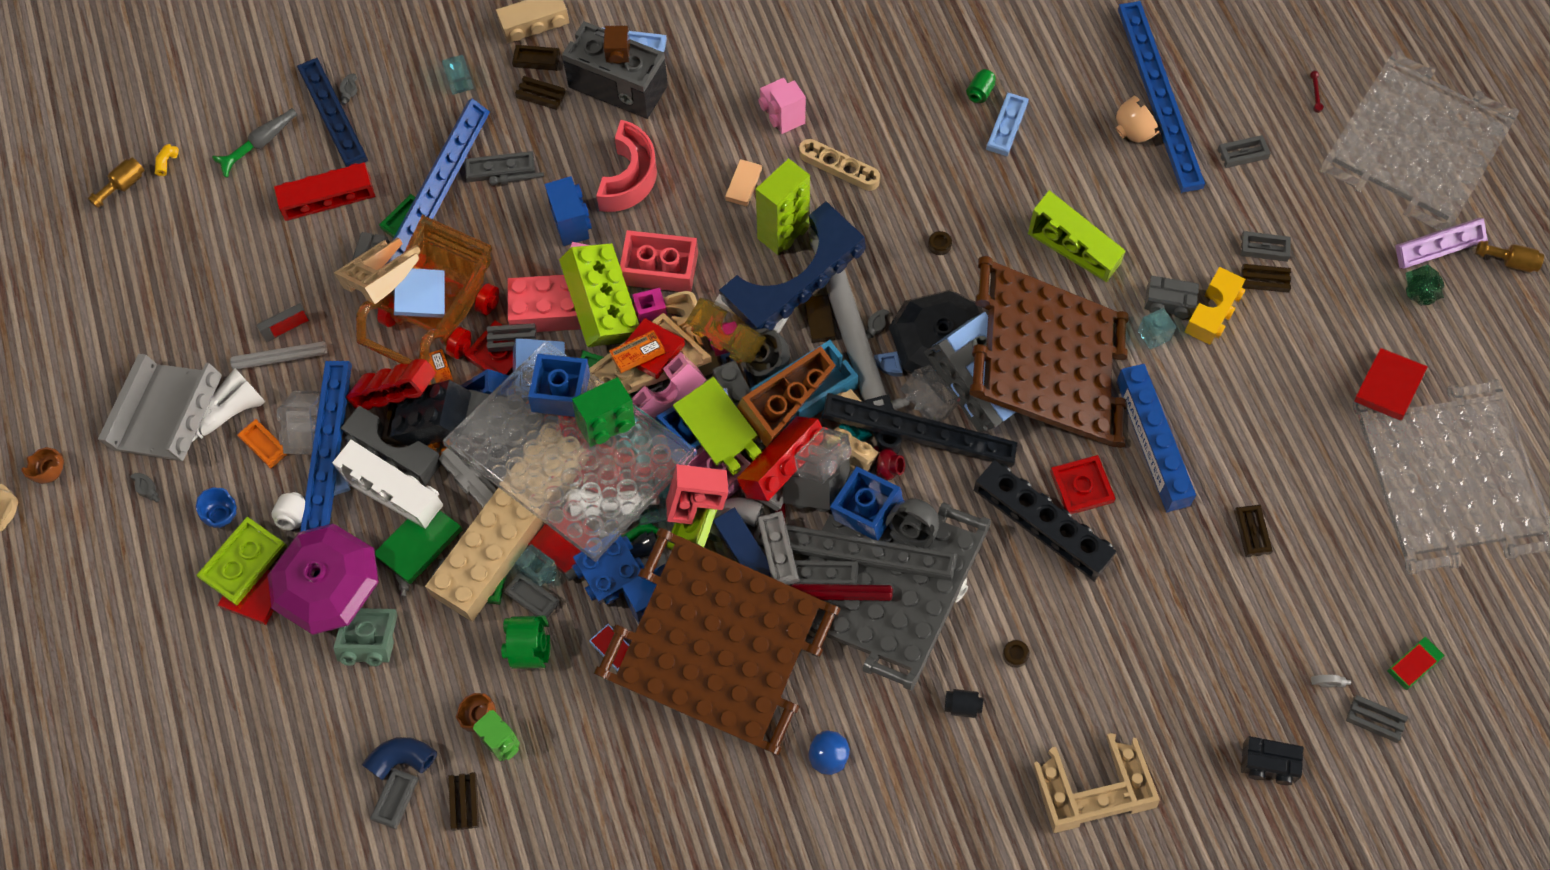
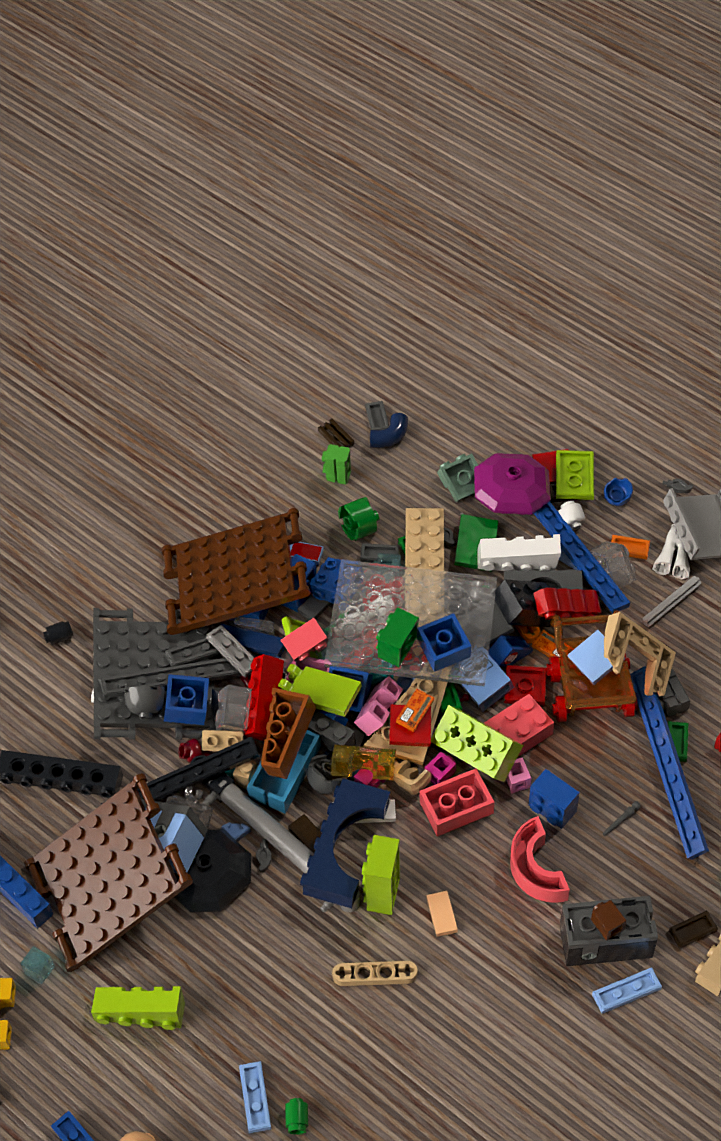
camera: 150 degrees right, 10 degrees down
tile [257,303,310,342] -> none
dark orange hair [455,693,496,732] -> none
dark grey tile [465,151,535,182] -> none
dark grey tile [487,323,536,352] -> none
dark brown tile [515,76,566,110] -> none
black cone [630,530,657,559] -> none
bright pink brick [758,78,806,134] -> none
dark red axle [791,584,893,601] -> none
blue hair [808,730,850,775] -> none
dark brown tile [928,231,952,255] -> none
dark brown tile [1002,640,1030,668] -> none
red tile [1050,455,1116,514] -> none
dark grey brick [1144,275,1199,319] -> none

